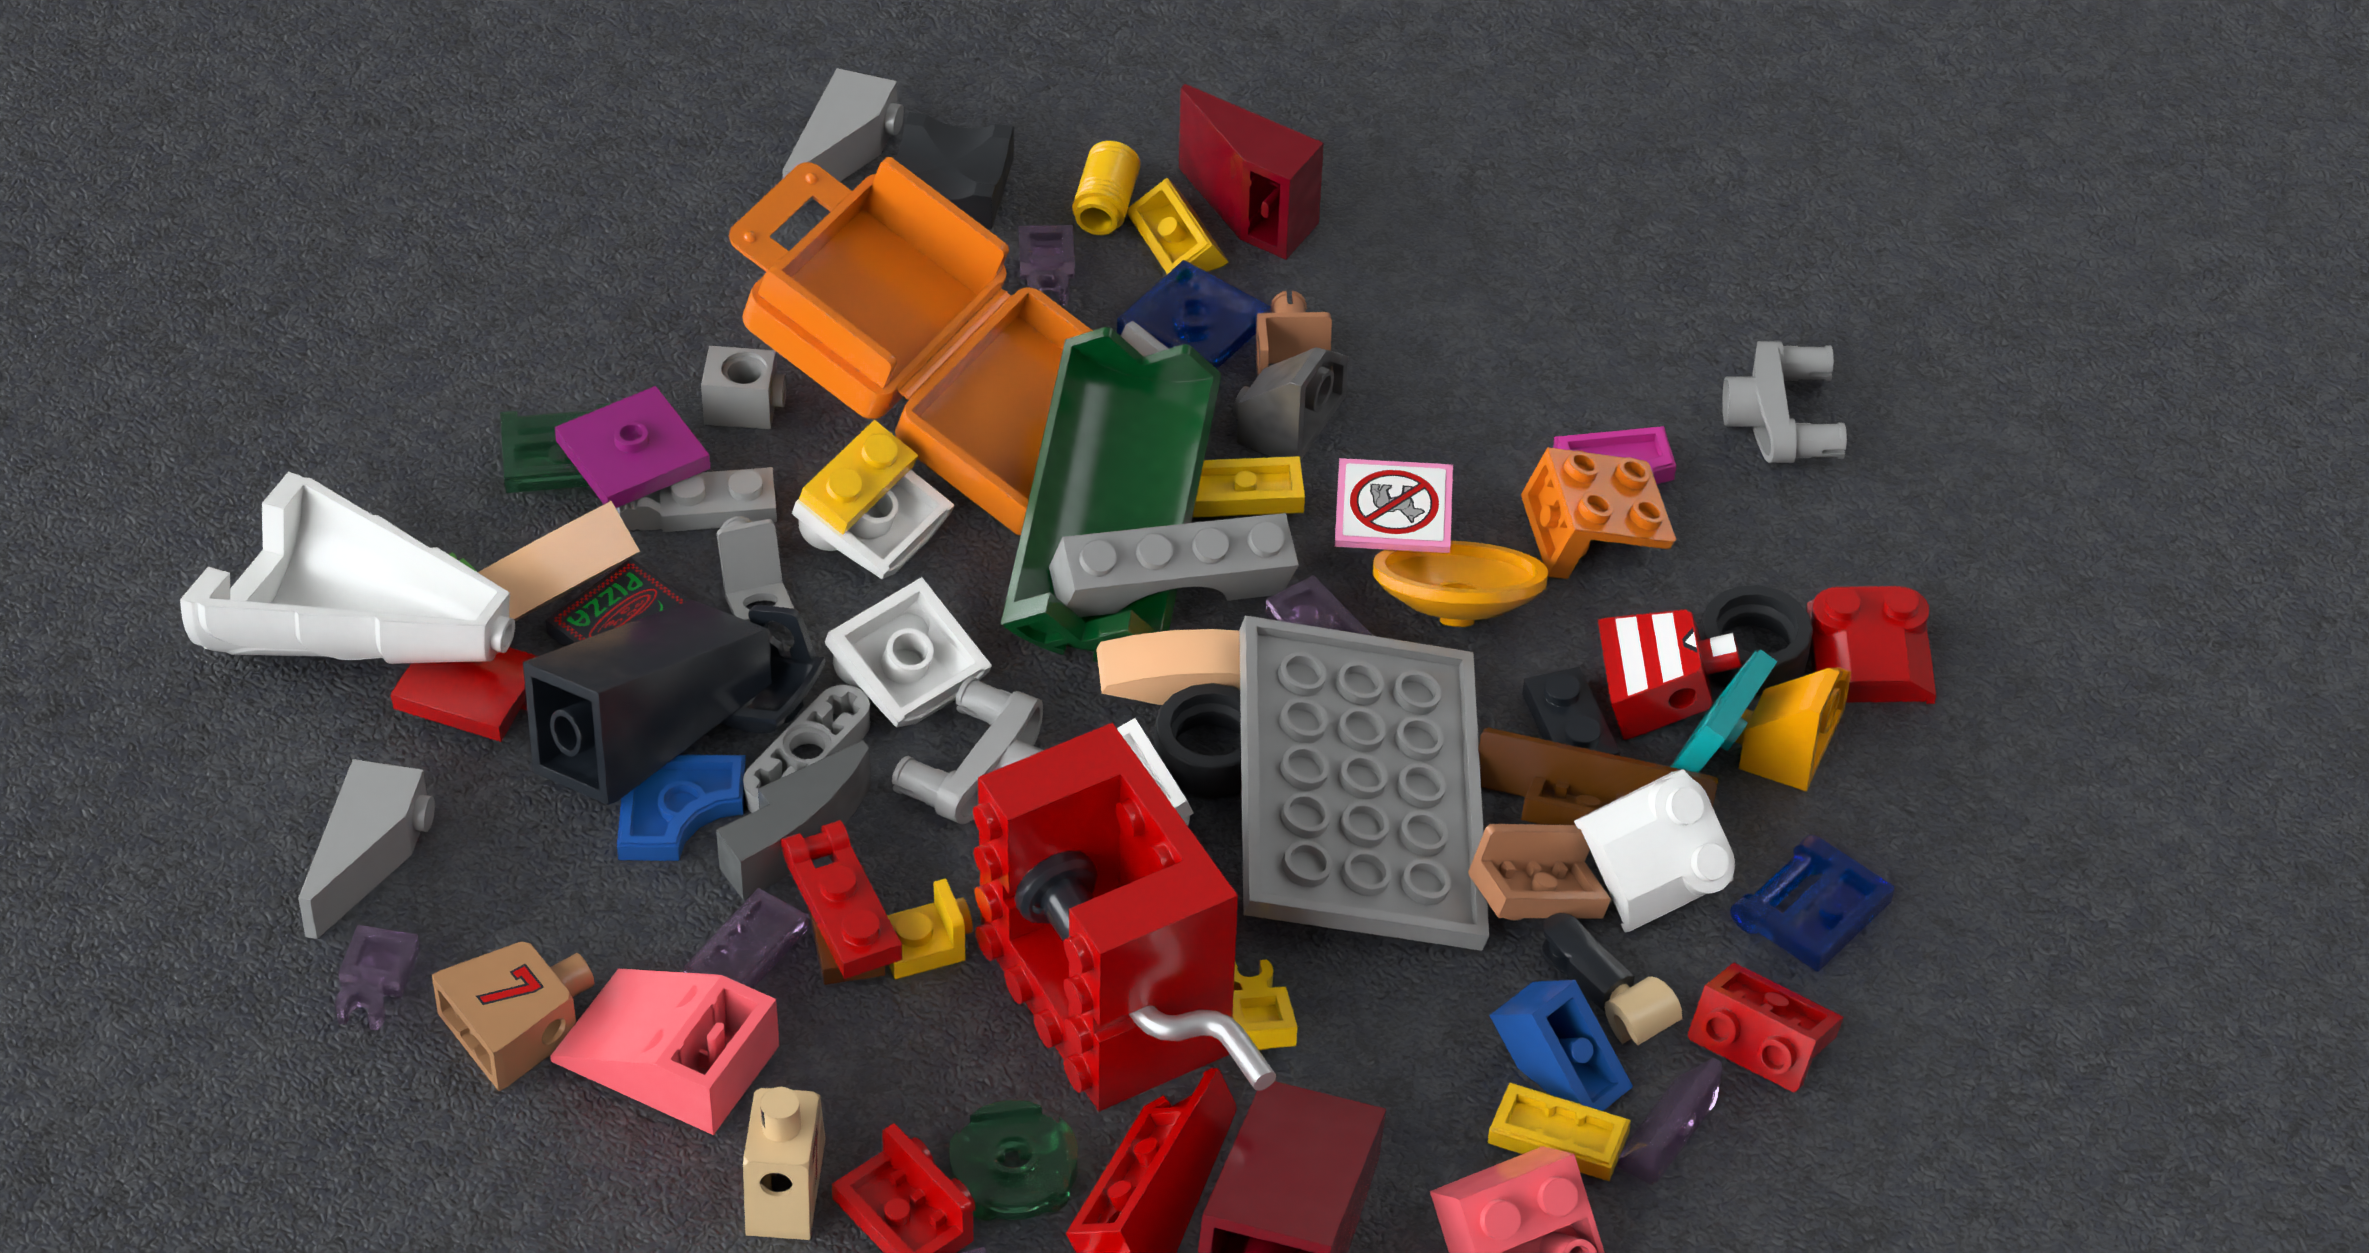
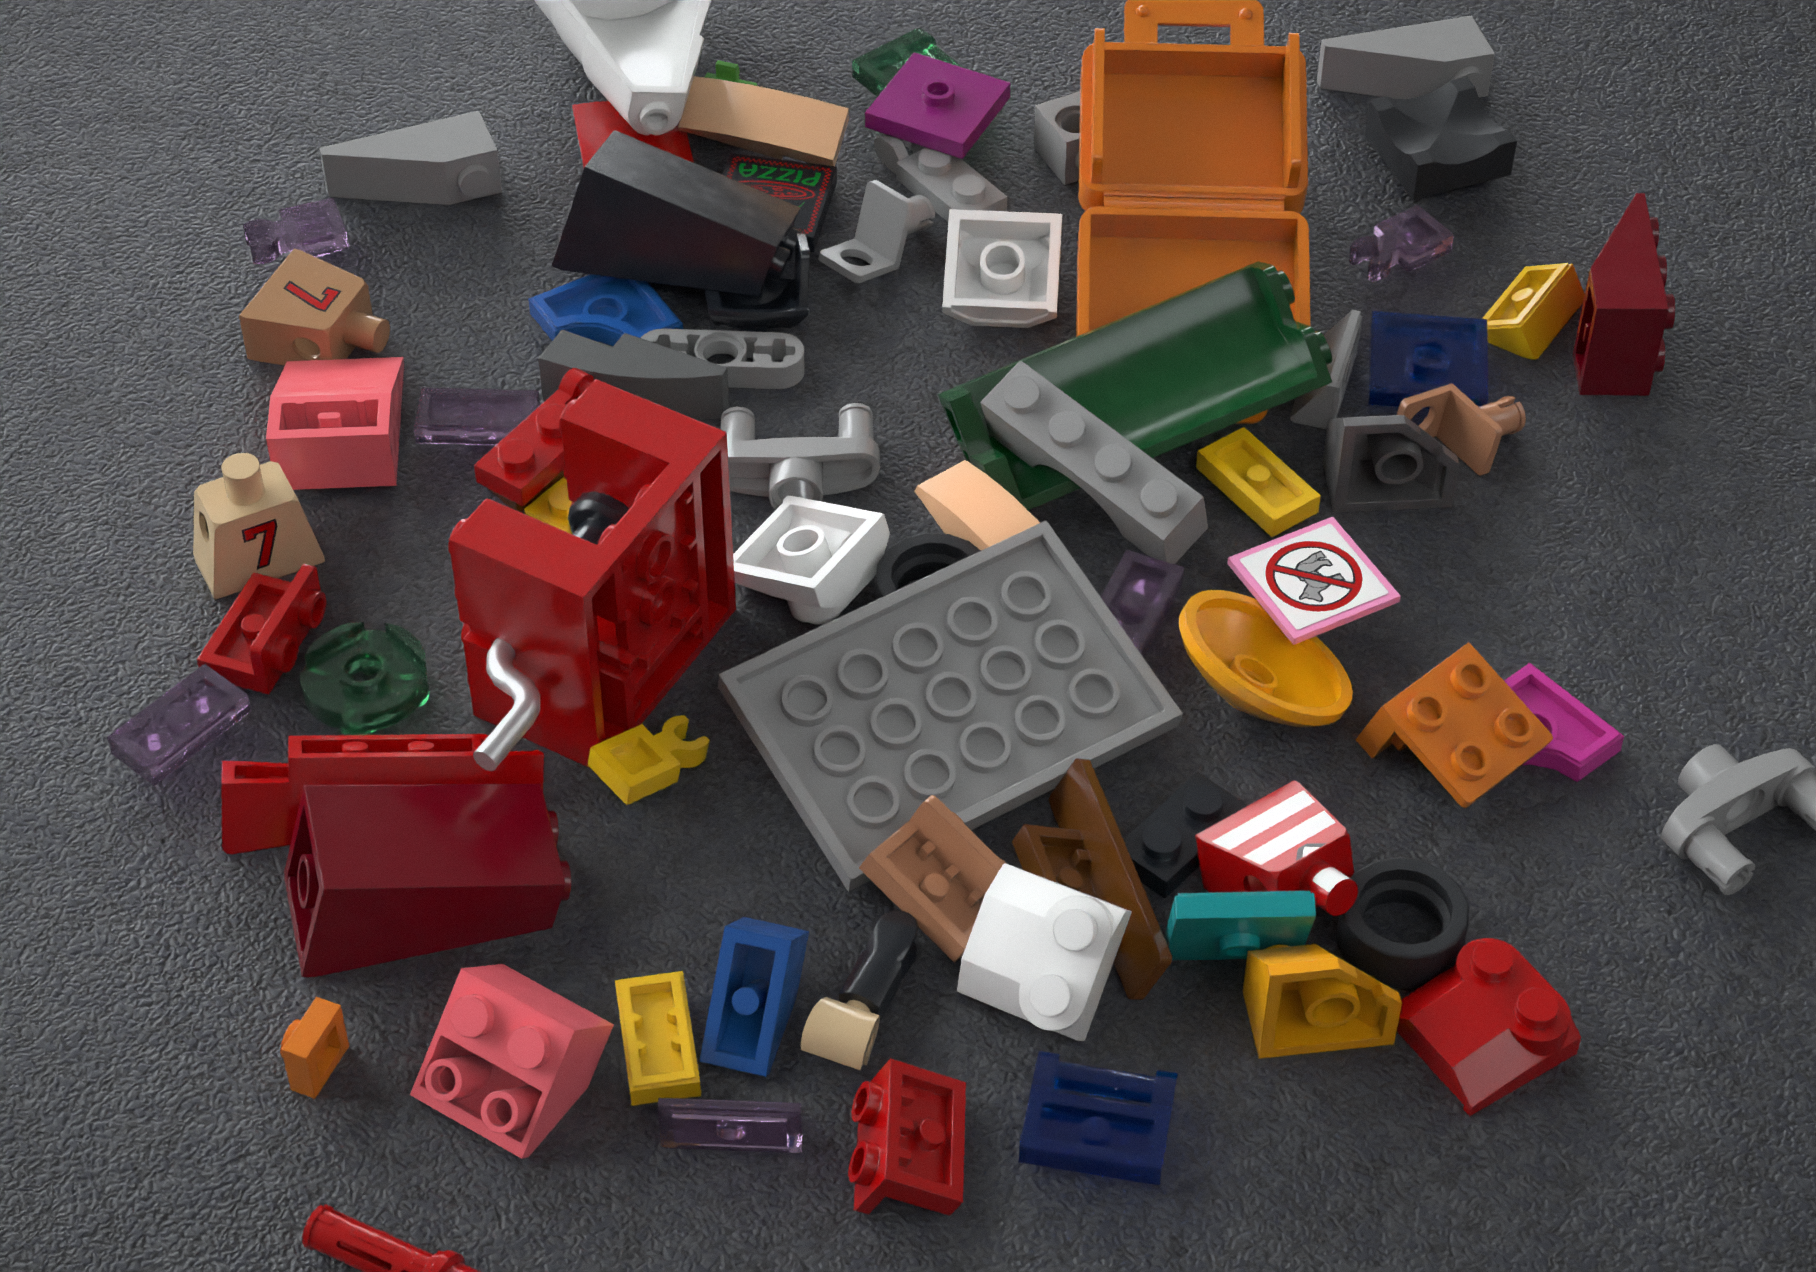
camera: 60 degrees right, 0 degrees up
yellow plate [799,420,918,535] -> none
white slope [825,577,992,728] -> none
yellow head [1072,141,1141,235] -> none

